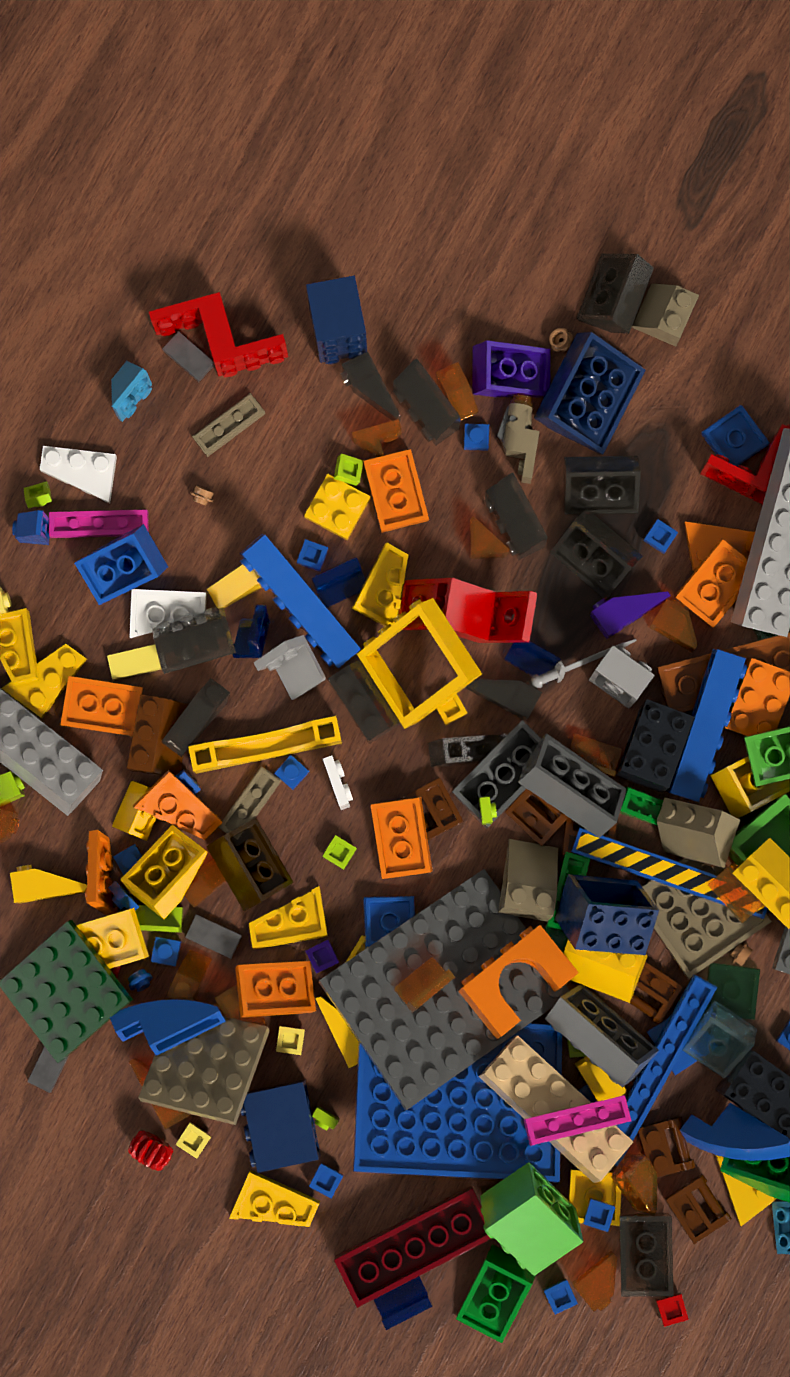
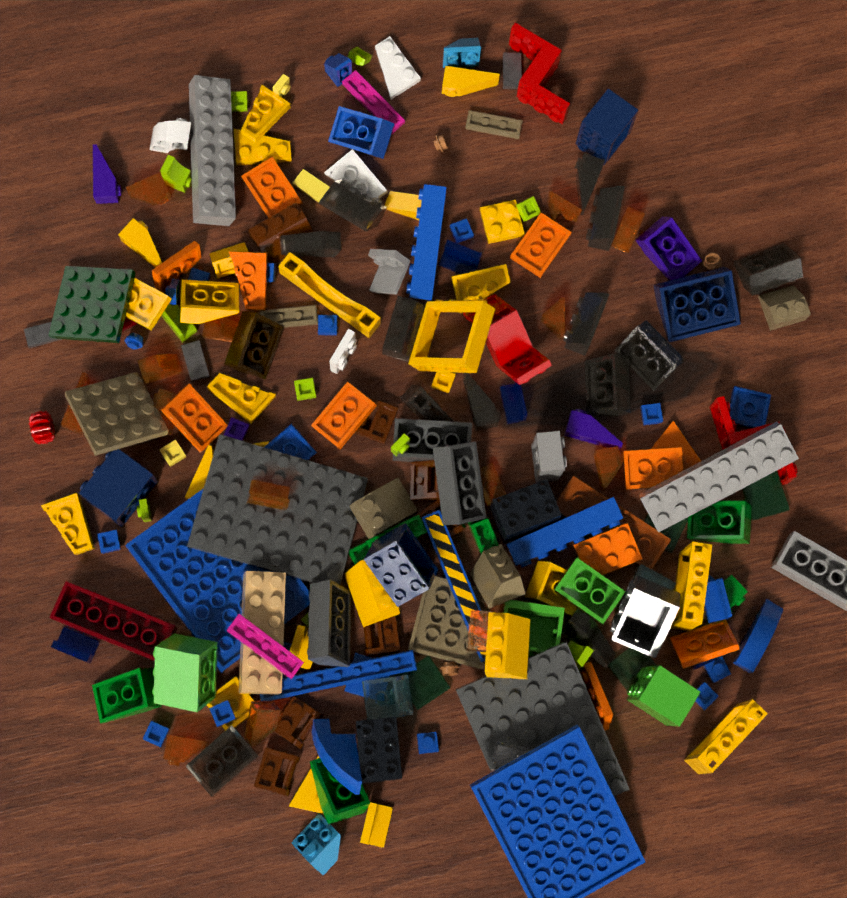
camera: 40 degrees right, 5 degrees down
blue slope [110,1000,226,1056] -> none
blue plate [151,937,181,966] -> none
light yellow plate [176,1122,212,1159] -> none
clear blue panel [232,605,270,658] -> none
orange arch [458,925,579,1039] -> none
blue plate [464,424,489,451] -> none
dark tan plate [497,395,539,484] -> none
light grey sword [531,639,637,688] -> none
red plate [656,1293,689,1327] -> none
none -> yellow slope [442,66,500,97]

